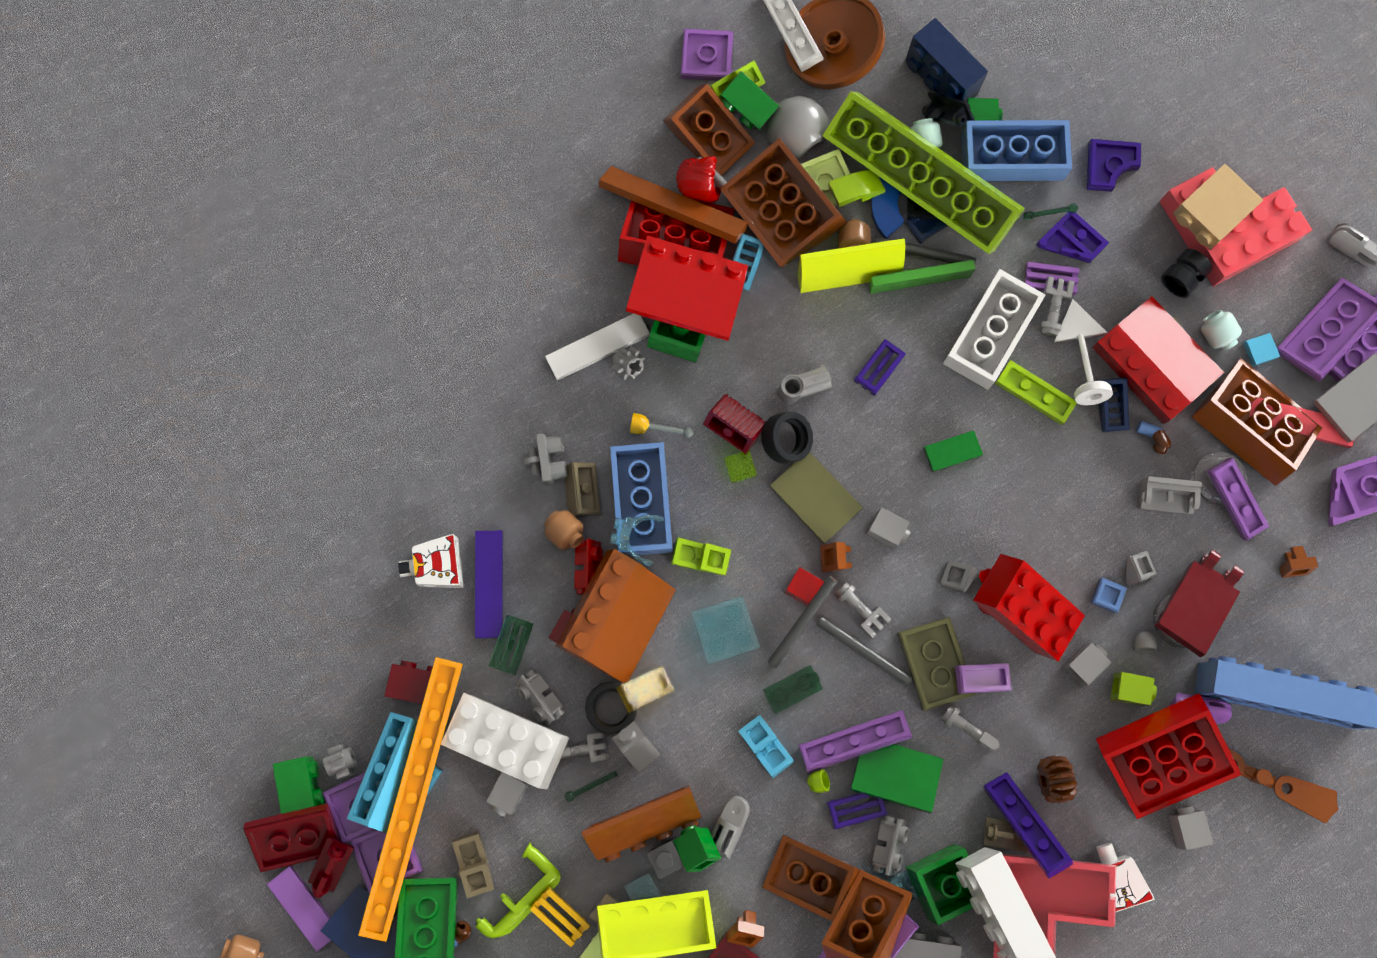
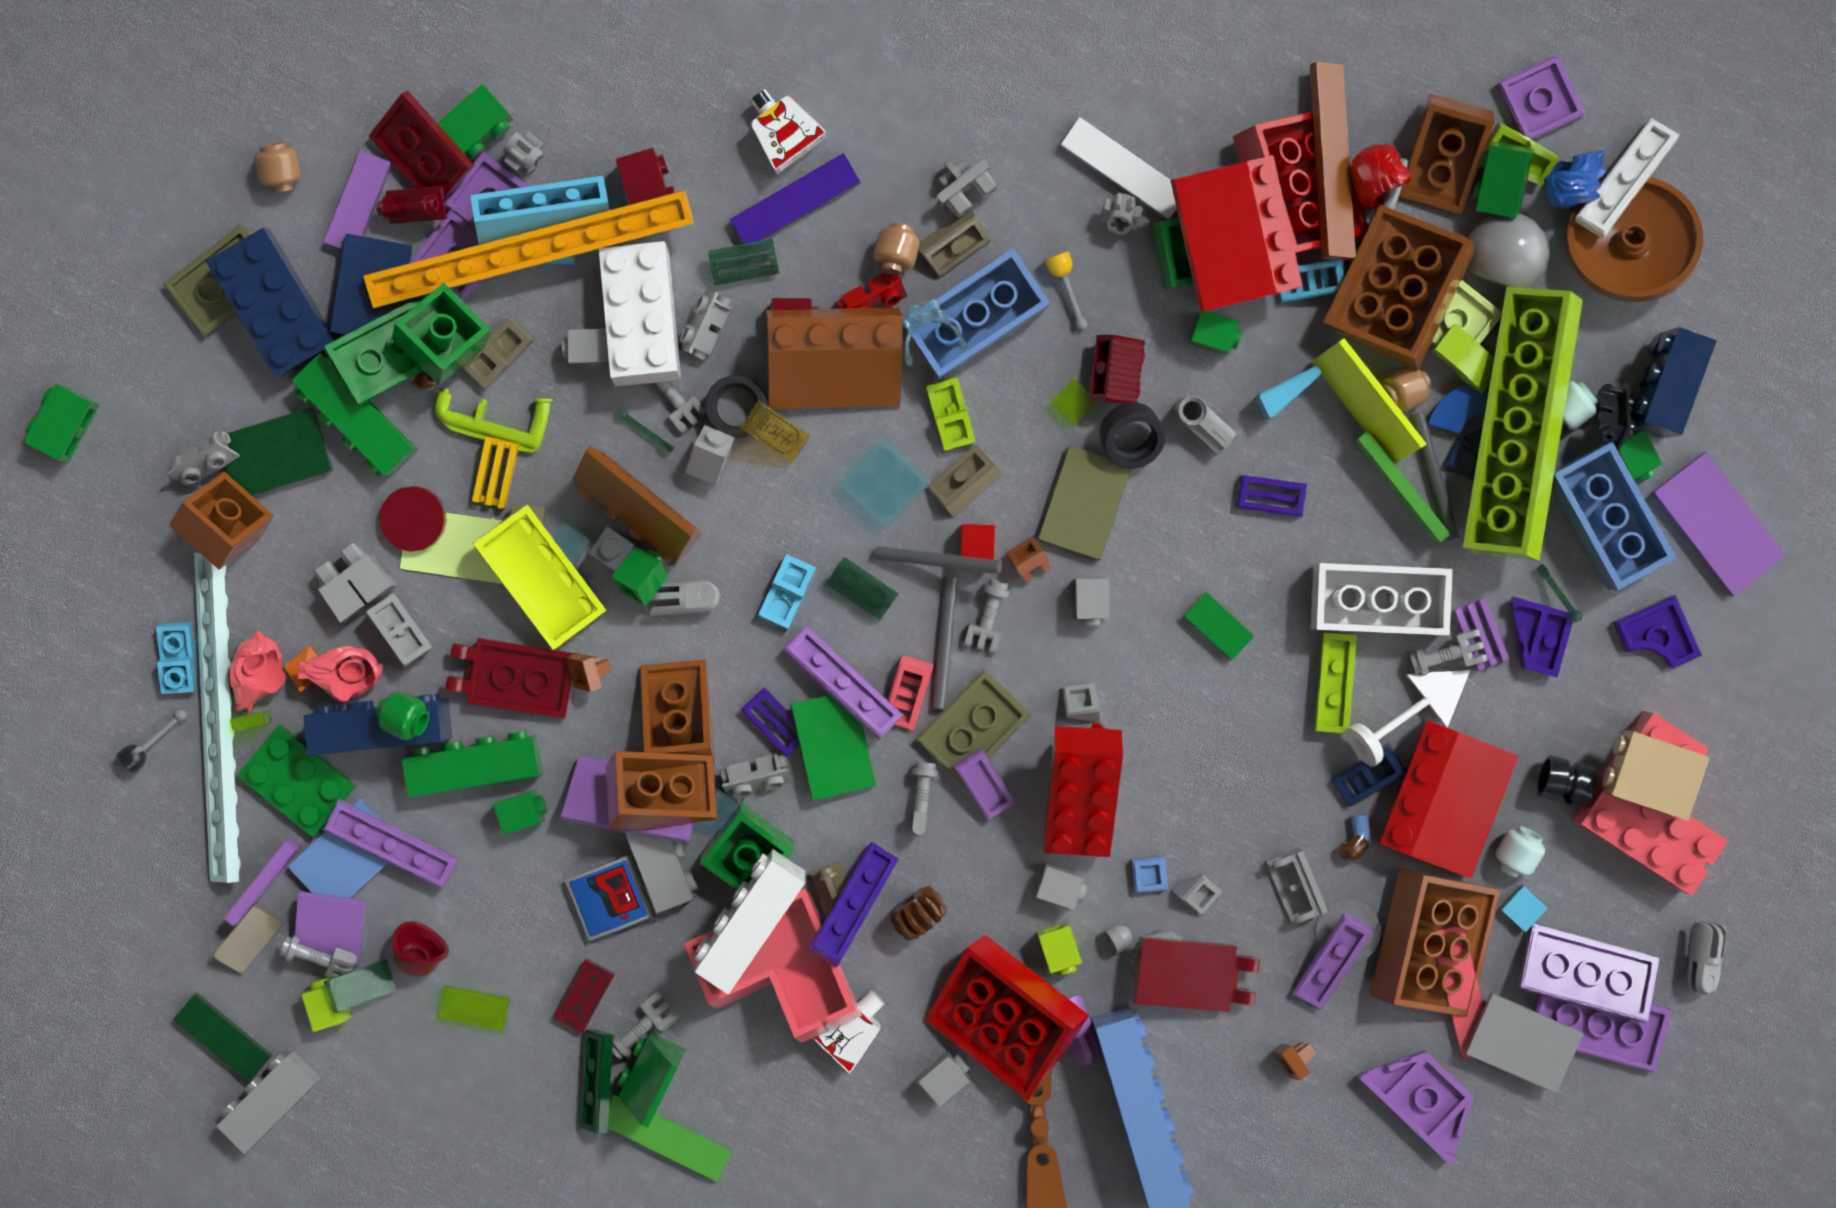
camera: 55 degrees right, 10 degrees up
lime hinge [807,769,830,793] -> none
none -> green brick [392,282,491,385]
none -> coral slope [888,655,934,731]
none -> dark tan slope [927,445,1002,517]
none -> green brick [1188,311,1242,355]
none -> medium azure slope [1255,366,1322,420]
none -> blue hair [1544,150,1606,209]
none -> medium lavender tile [1651,452,1786,596]

